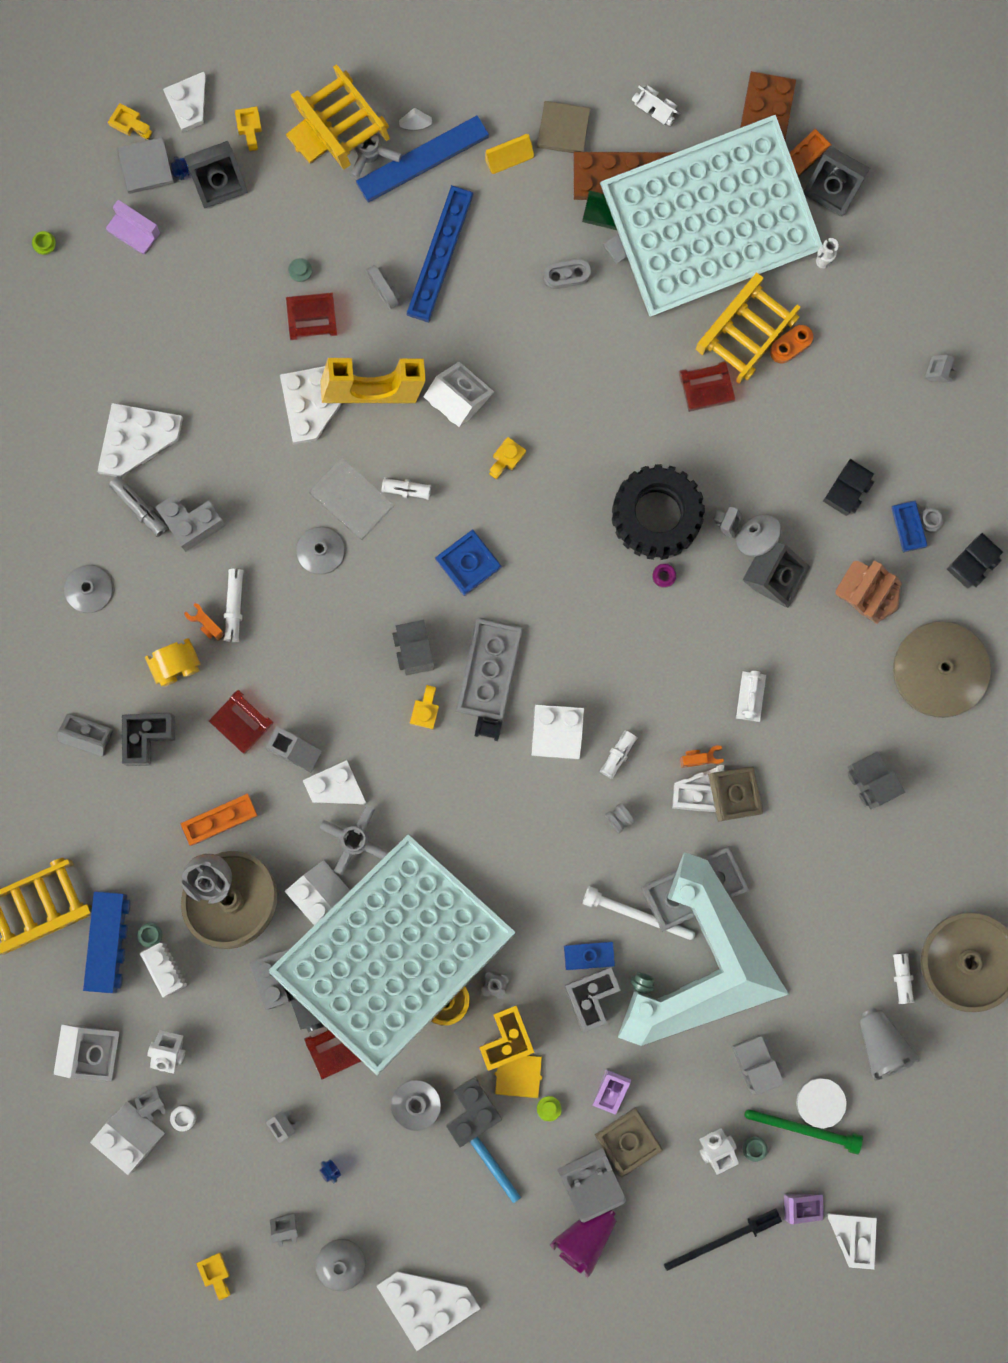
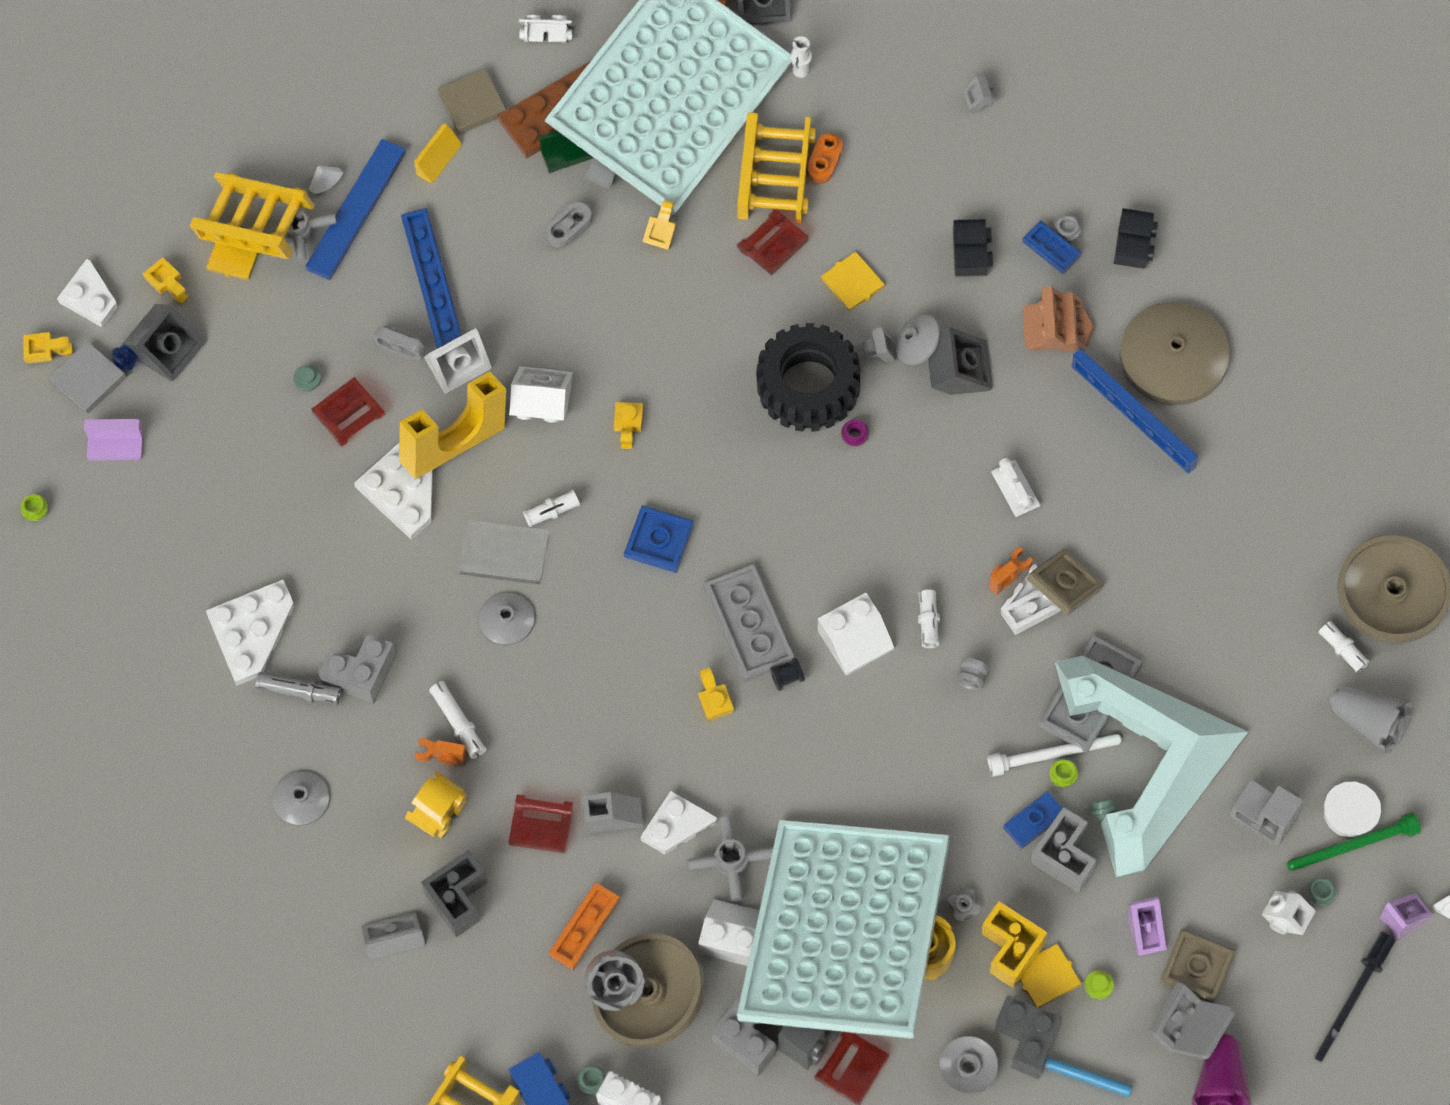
camera: 25 degrees left, 15 degrees down
dark grey brick [392,620,434,676] -> none
dark grey brick [847,751,906,810] -> none
none -> white slope [424,328,492,394]
none -> yellow plate [643,199,677,250]
none -> yellow piece [821,251,885,311]
none -> lime plate [1049,759,1078,788]
none -> blue tile [1072,348,1198,473]

